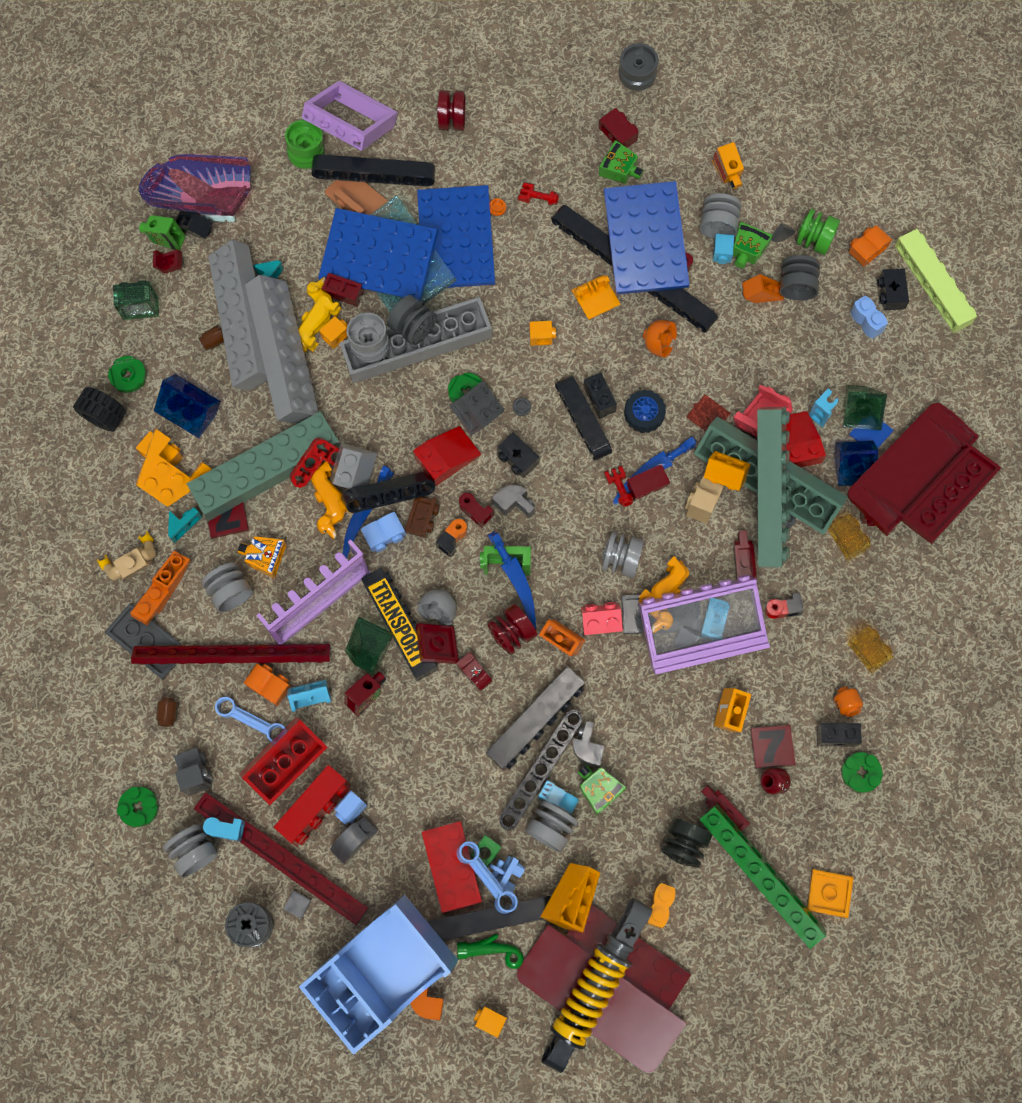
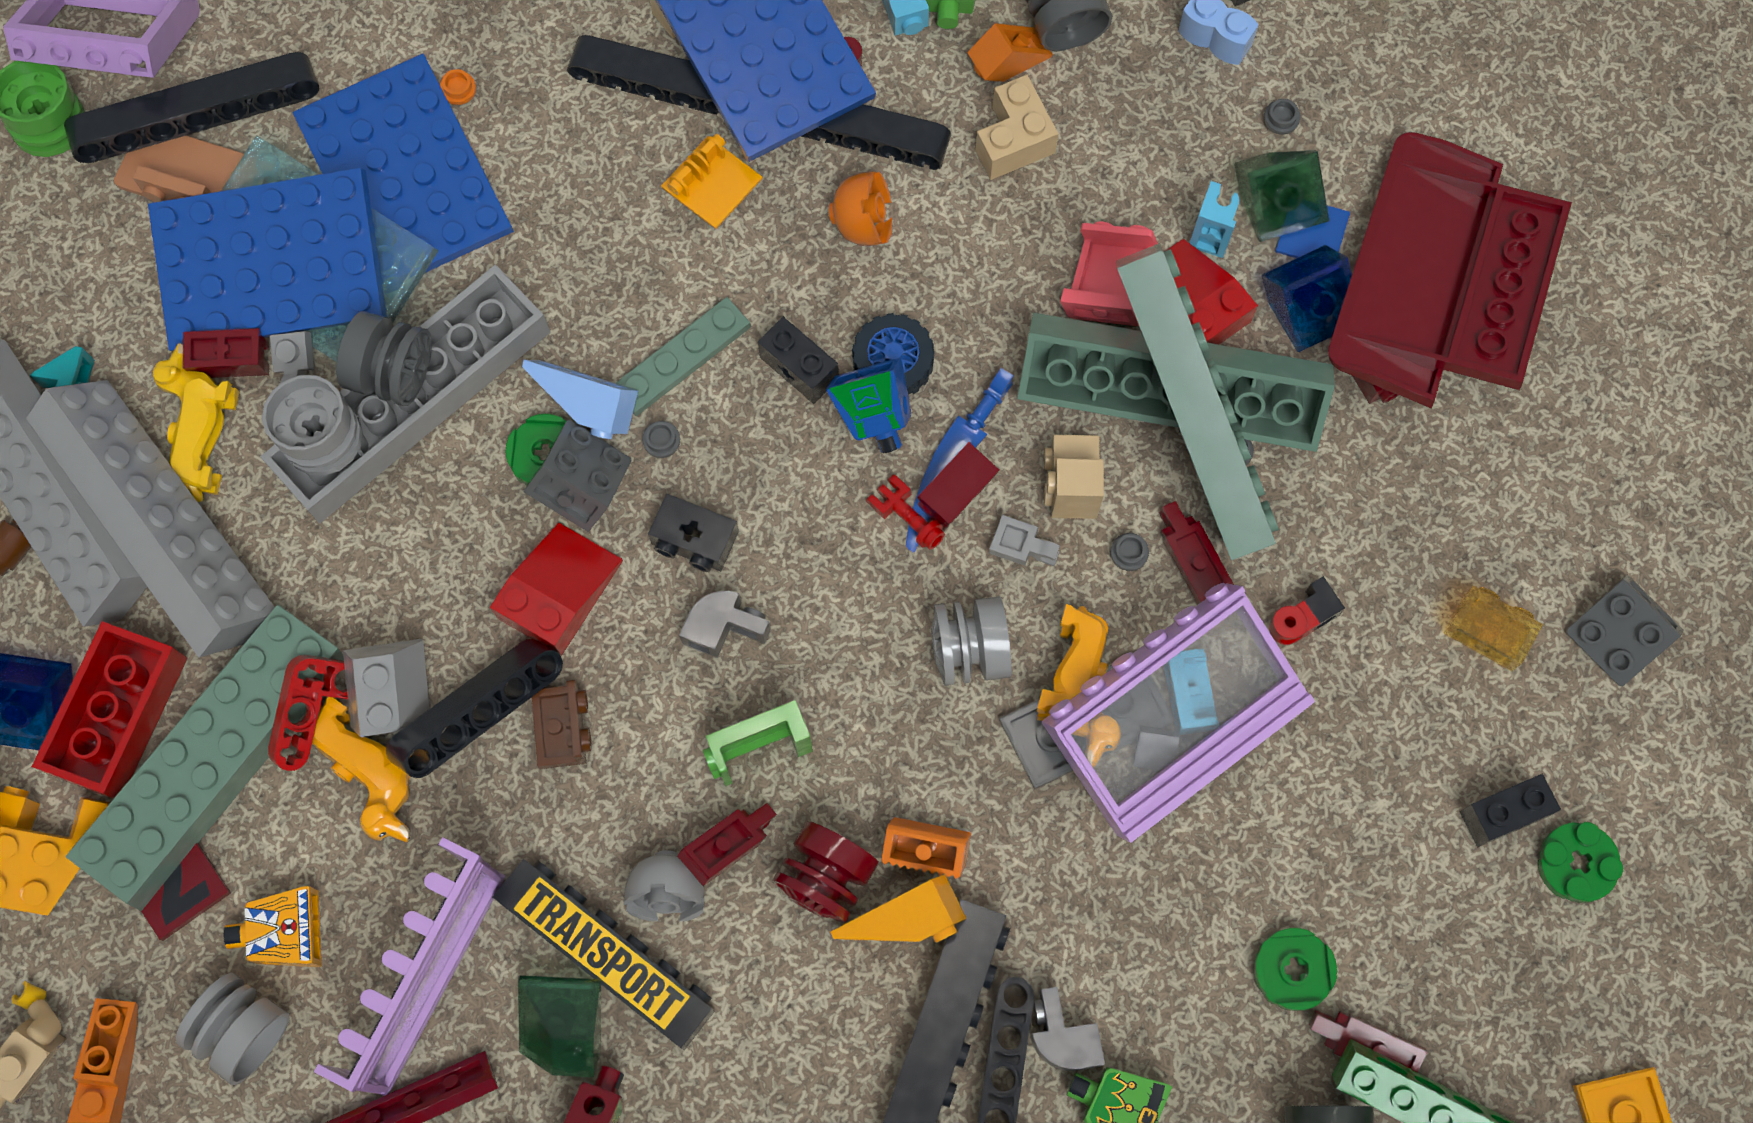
camera: 25 degrees left, 0 degrees up
teal slope [168,507,202,543] -> none
light orange brick [319,316,348,349] -> none
blue sword [343,466,394,559] -> none
light blue brick [361,512,406,552] -> none
dark red tile [416,623,459,664] -> none
leg [436,519,467,557] -> none
dark red leg [456,652,493,692] -> none
dark red leg [459,493,494,528] -> none
blue sword [487,531,536,629] -> none
red hinge [517,183,559,206] -> none
light orange brick [530,321,556,346] -> none
black beam [555,375,612,461] -> none
coral bracket [581,602,623,635] -> none
clear red piece [686,395,731,432] -> none
light orange brick [704,451,751,491] -> none
light orange brick [714,688,751,732] -> none
dark red tile [750,725,796,769] -> none
dark red head [760,768,791,795] -> none
clear yellow brick [828,514,871,561] -> none
orange head [833,686,863,717] -> none
none -> red brick [31,621,188,799]
none -> light grey plate [270,331,314,384]
none -> light blue slope [522,360,638,439]
none -> sand green plate [616,297,751,417]
none -> dark red hinge [677,803,777,887]
none -> torso [826,358,911,453]
none -> light orange slope [830,874,967,943]
none -> tan brick [975,75,1059,180]
none -> light grey plate [989,515,1060,566]
none -> dark grey plate [1110,533,1149,571]
none -> green plate [1253,928,1337,1011]
none -> dark grey plate [1264,99,1301,135]
none -> dark grey bracket [1567,574,1684,686]

